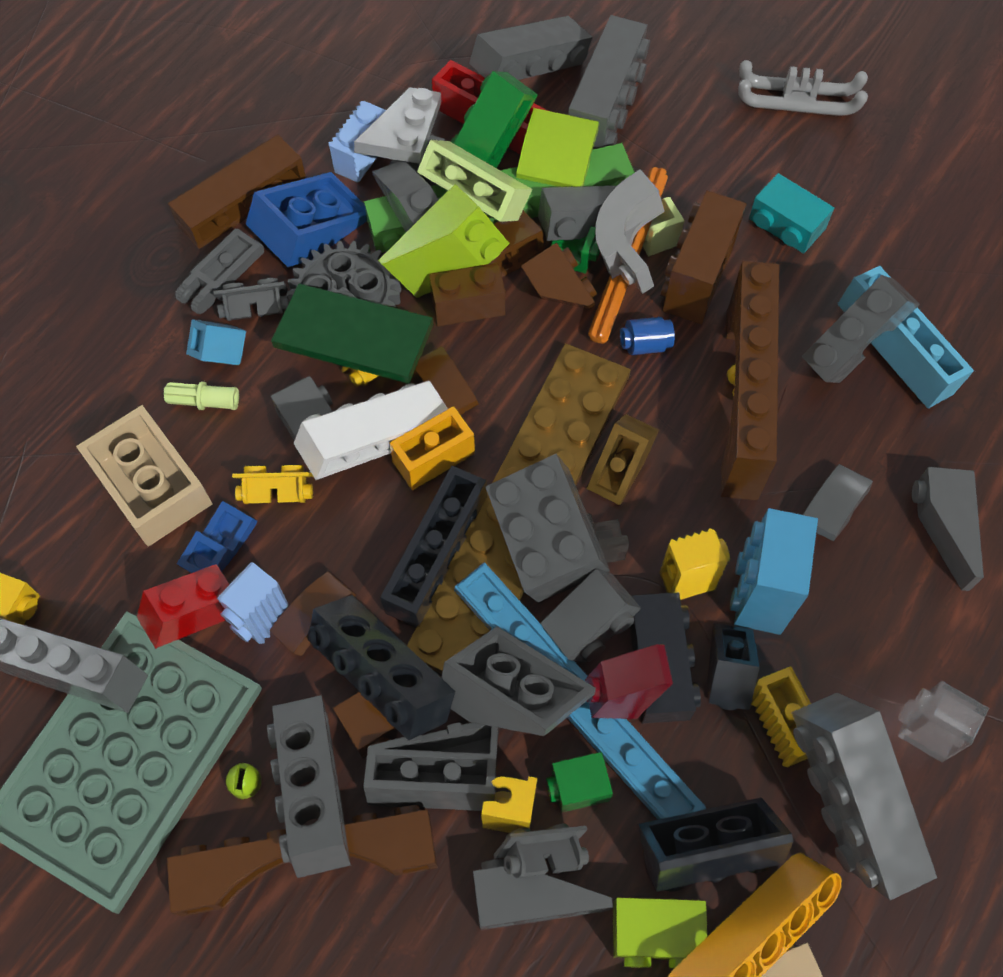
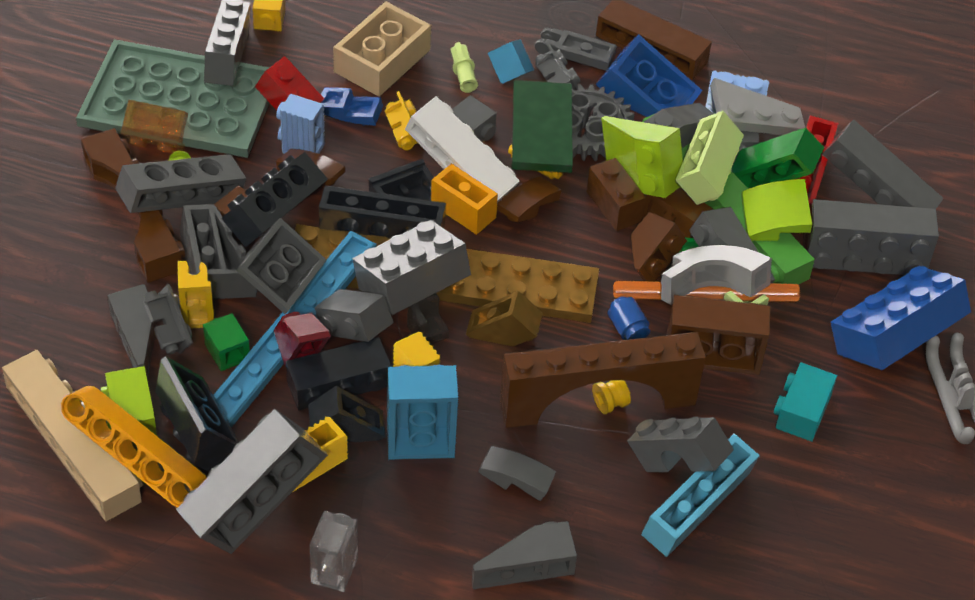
camera: 70 degrees right, 15 degrees down
none -> clear orange bracket [120,100,188,153]
none -> black hinge [369,159,434,201]
none -> blue brick [830,266,971,370]

